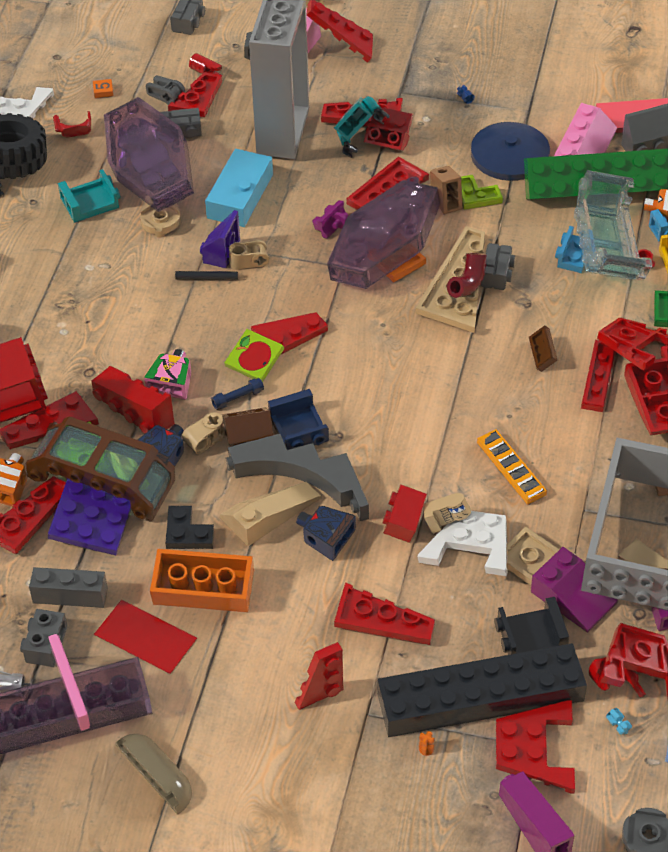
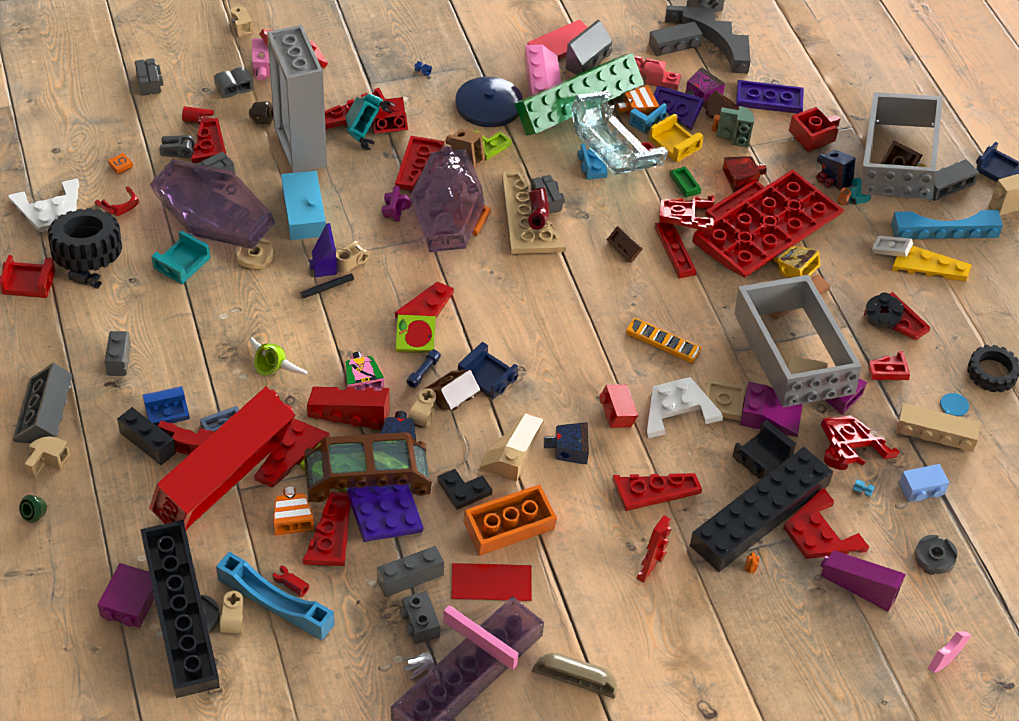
camera: 35 degrees left, 0 degrees up
dark grey arch [225,434,369,521] -> none
tan leg [423,493,471,533] -> none
none -> lime helmet [250,337,308,376]

